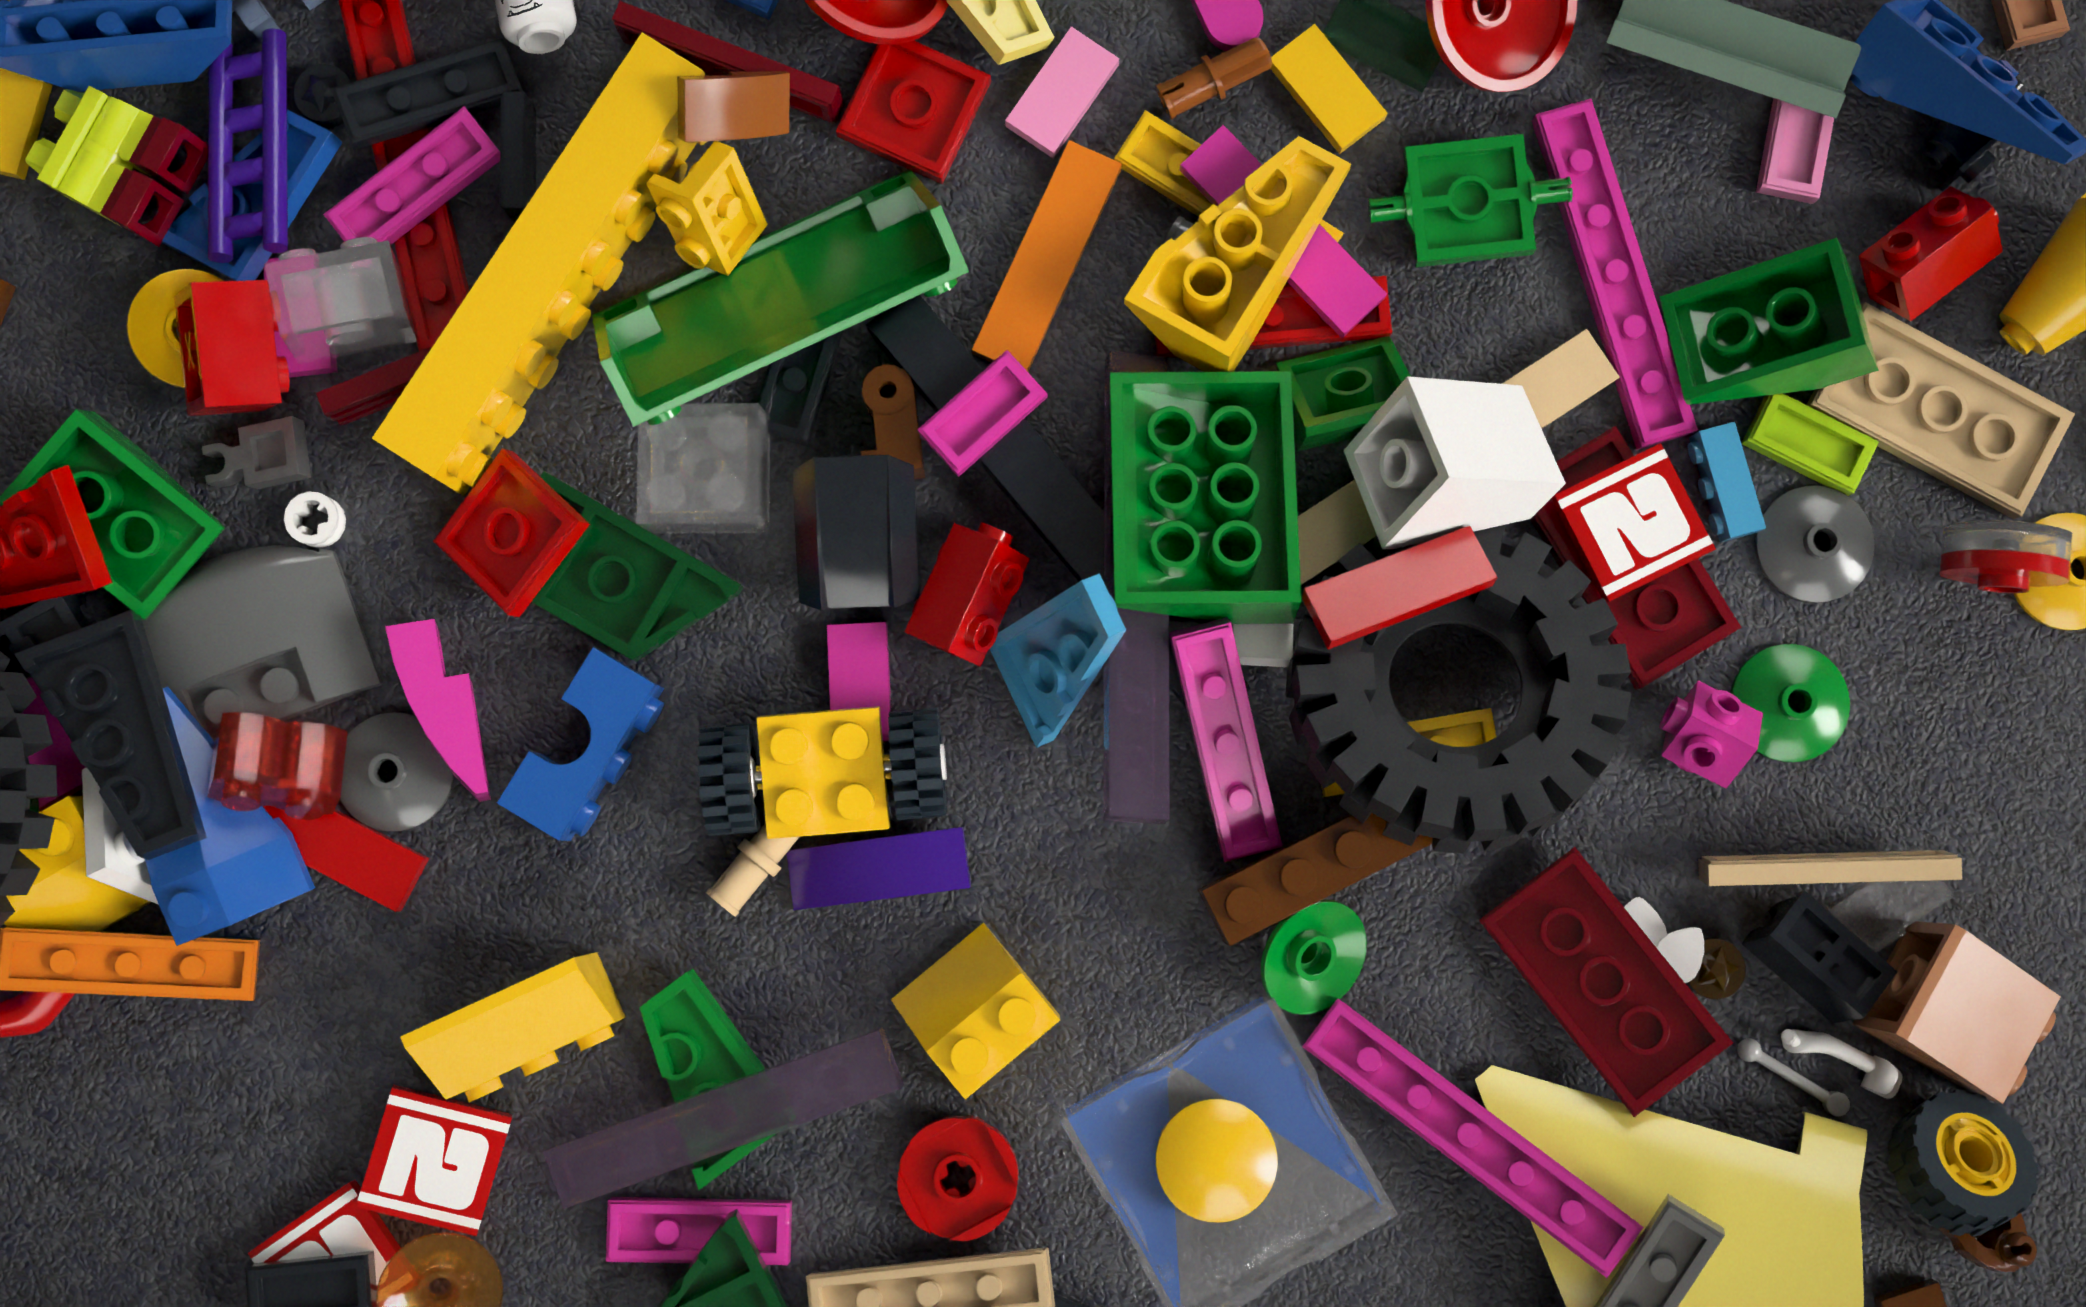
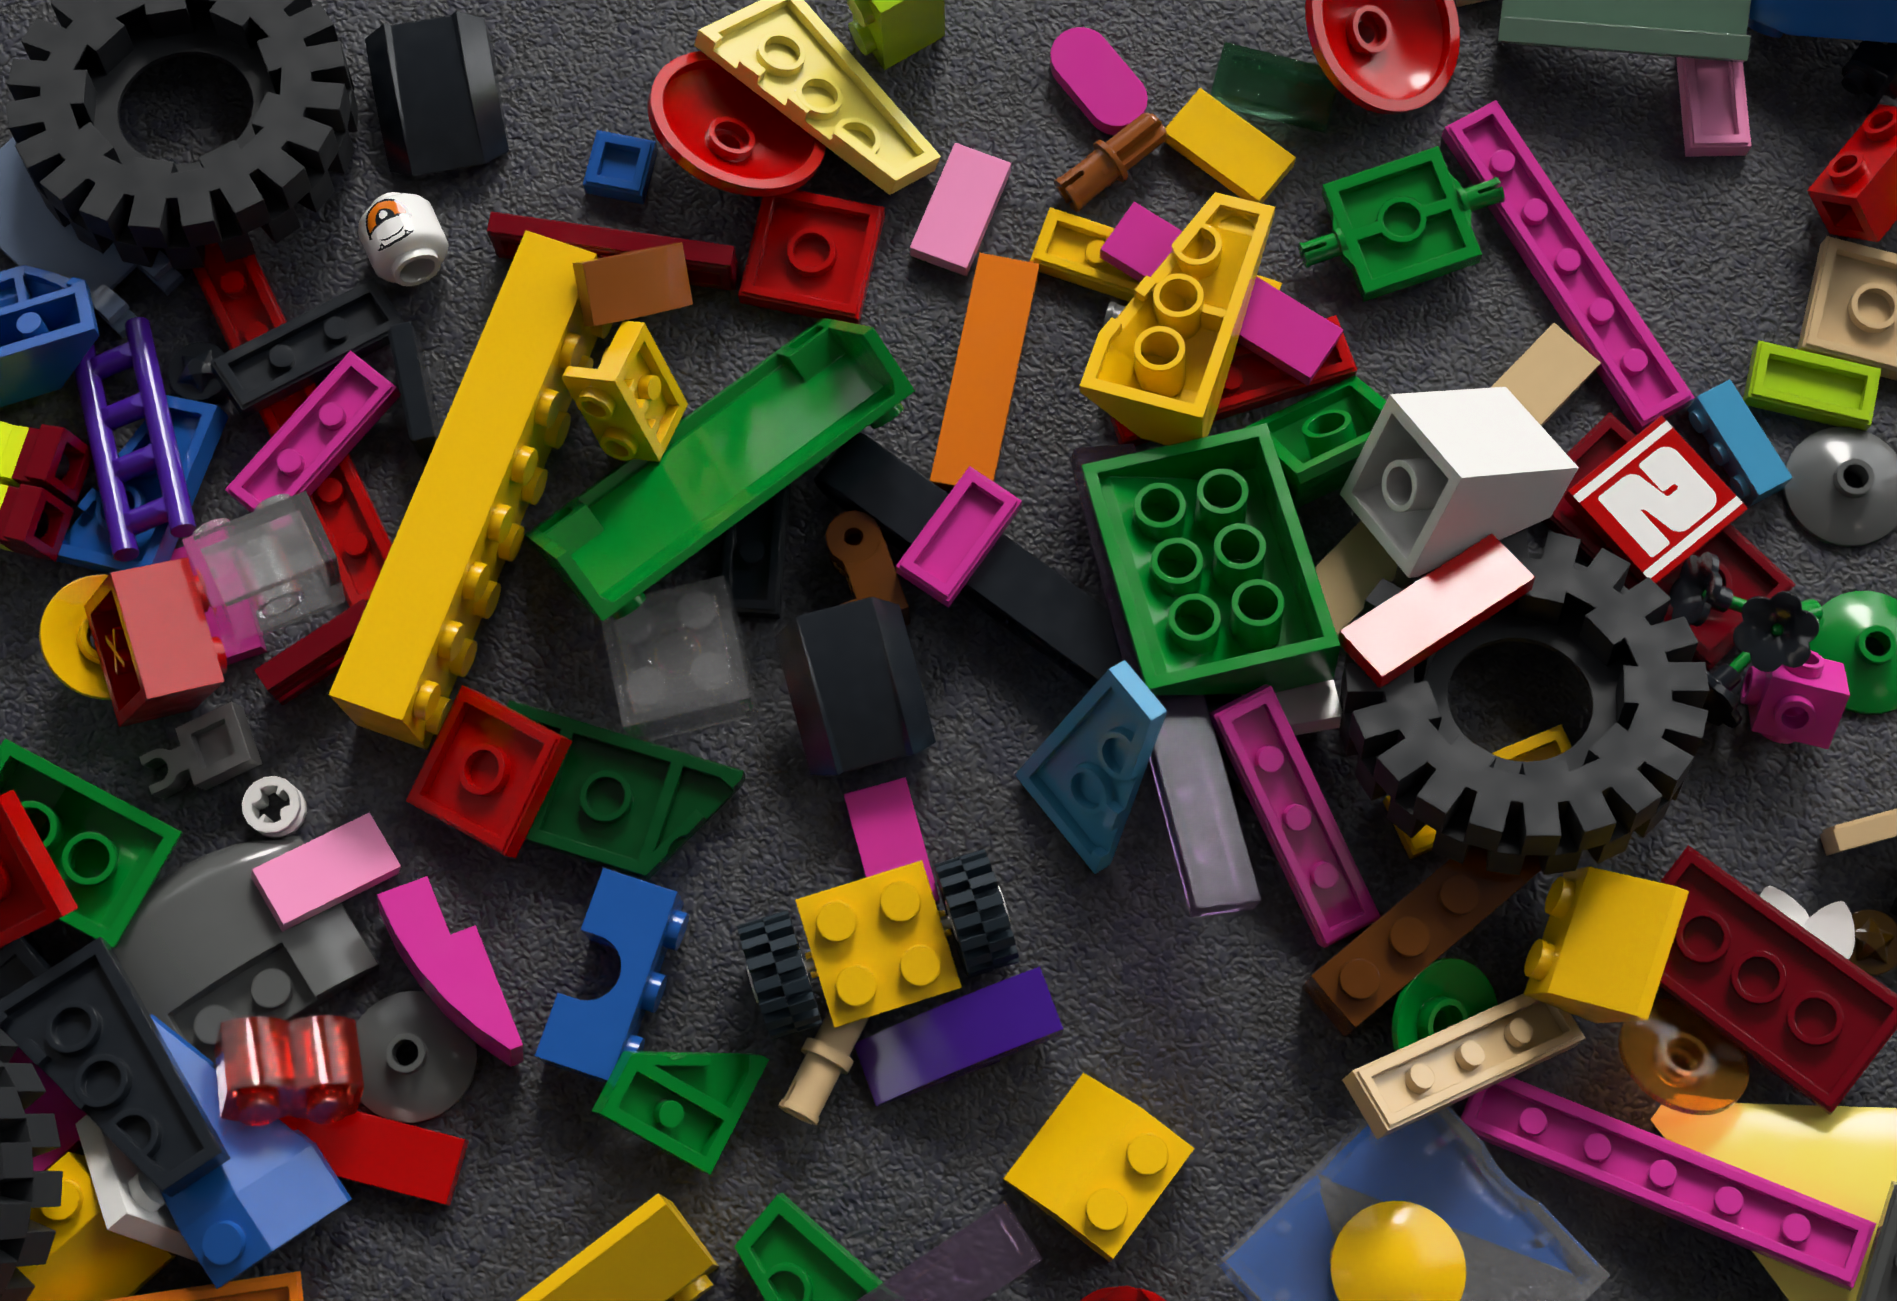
camera: 10 degrees left, 10 degrees down
red brick [904,522,1030,667] -> none
green slope [1660,238,1879,405] -> none
none -> bright pink tile [251,812,401,932]
none -> green wing [592,1051,769,1175]
none -> tan tile [1342,993,1586,1140]
none -> yellow slope [1524,867,1689,1023]
none -> clear orange dish [1618,999,1749,1115]
none -> black plant [1669,552,1823,728]

